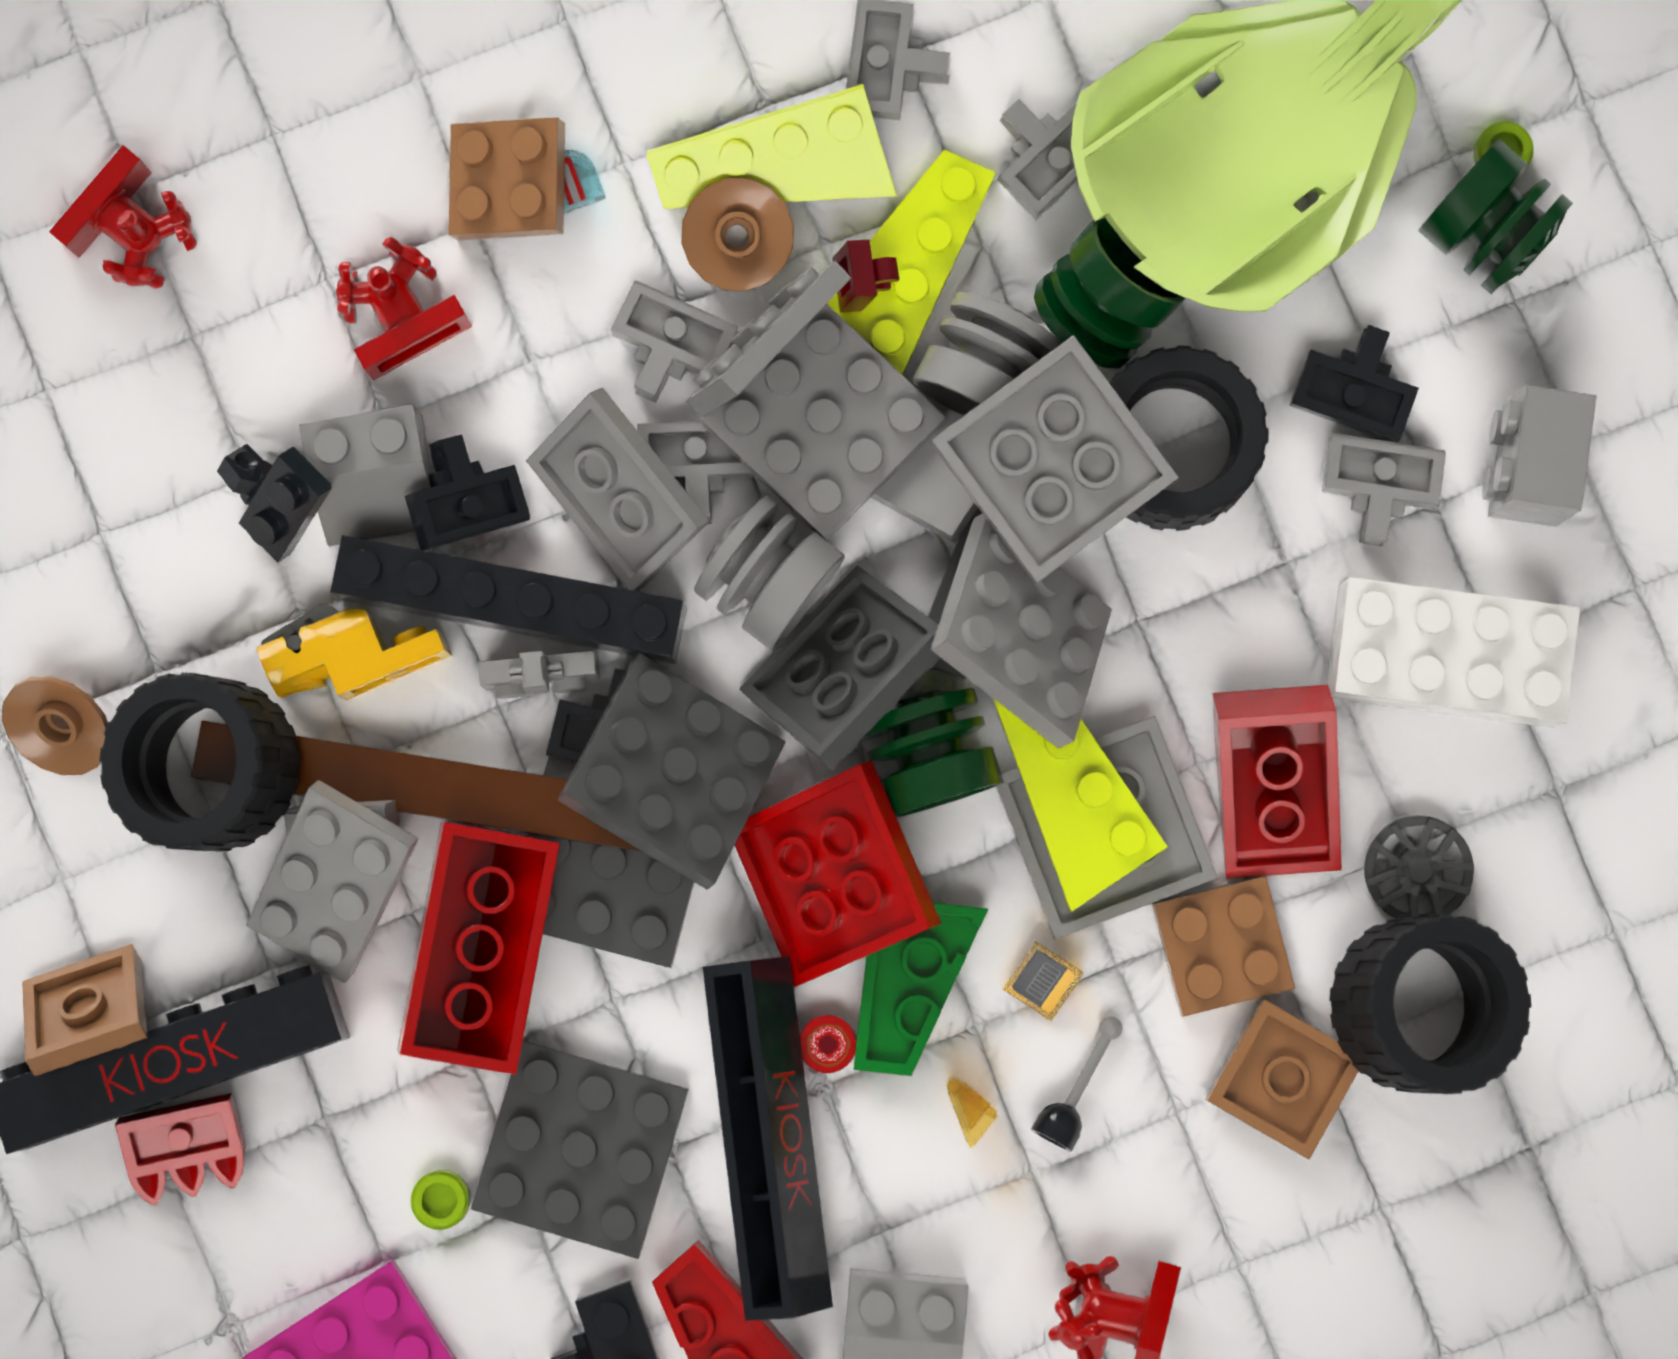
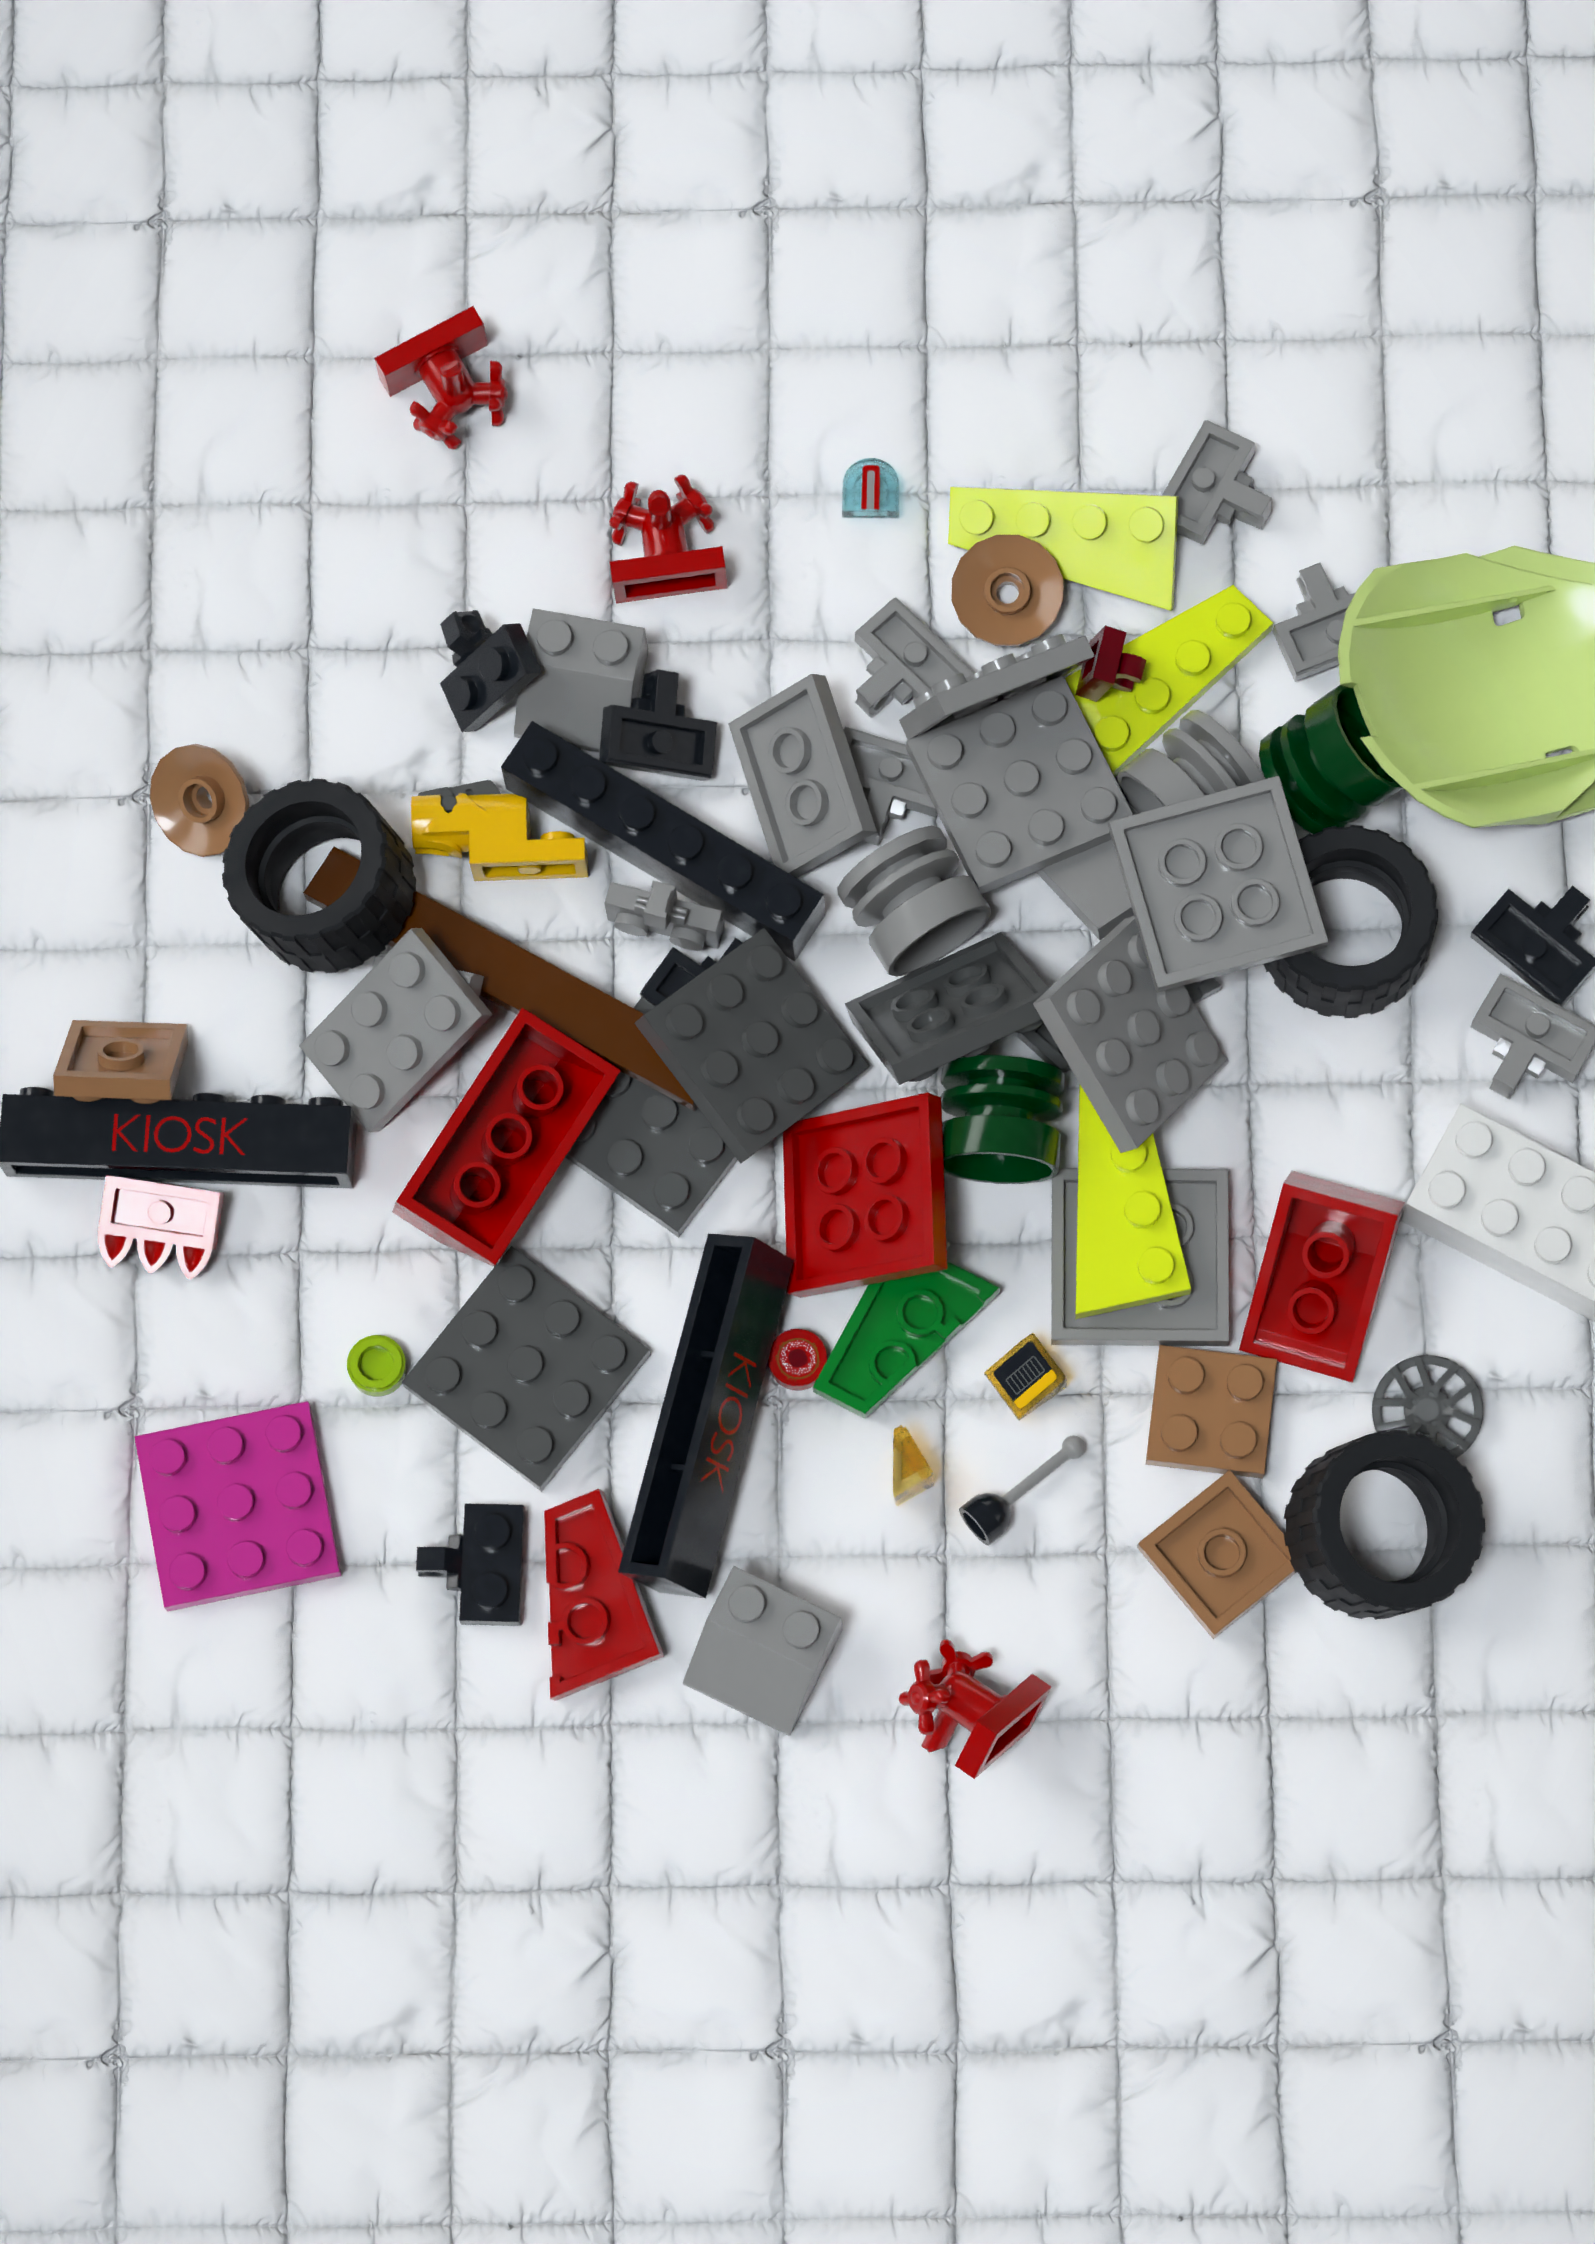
camera: 25 degrees right, 10 degrees down
medium nougat plate [449,117,565,240] -> none

